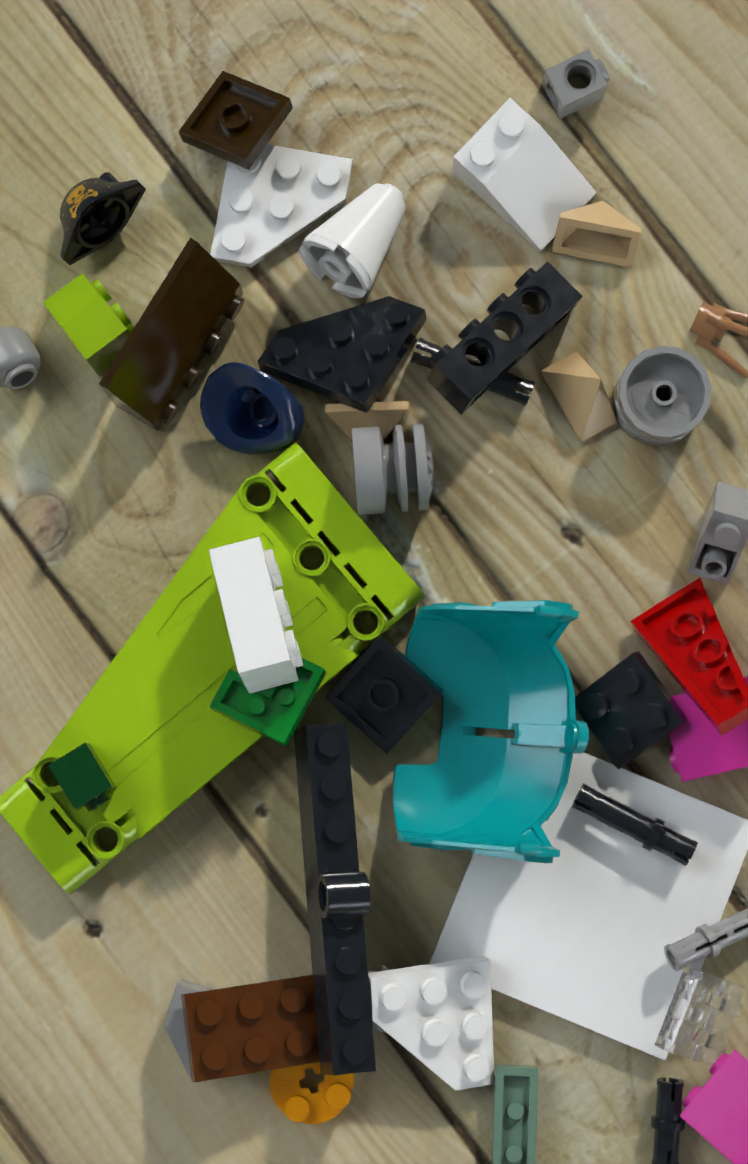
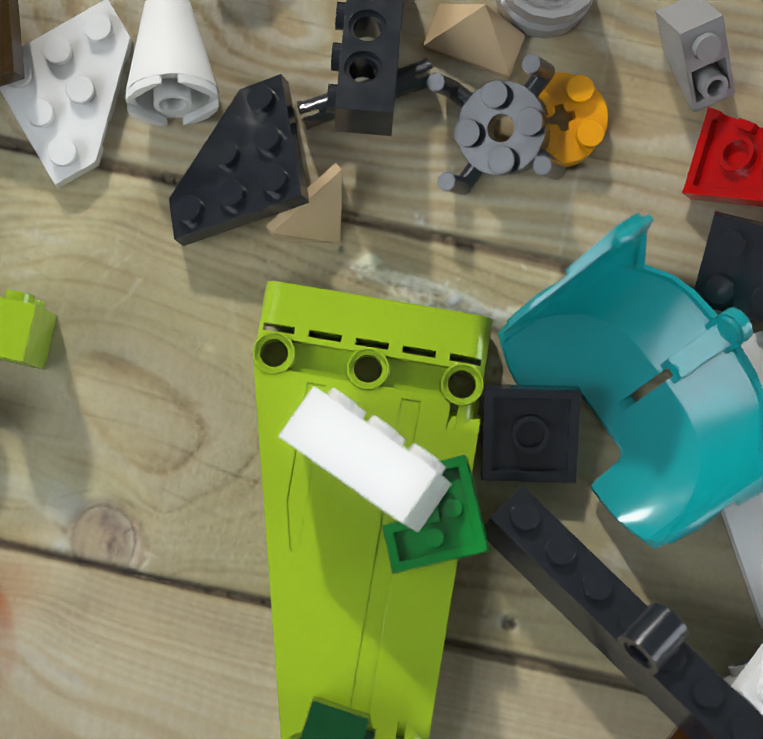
camera: 45 degrees left, 0 degrees up
dark brown slope [99,238,245,431] -> none
dark blue hat [200,362,305,455] -> none
light grey wheel [352,423,434,515] -> none
none -> plate [427,54,566,195]
none -> light orange plate [539,72,608,167]

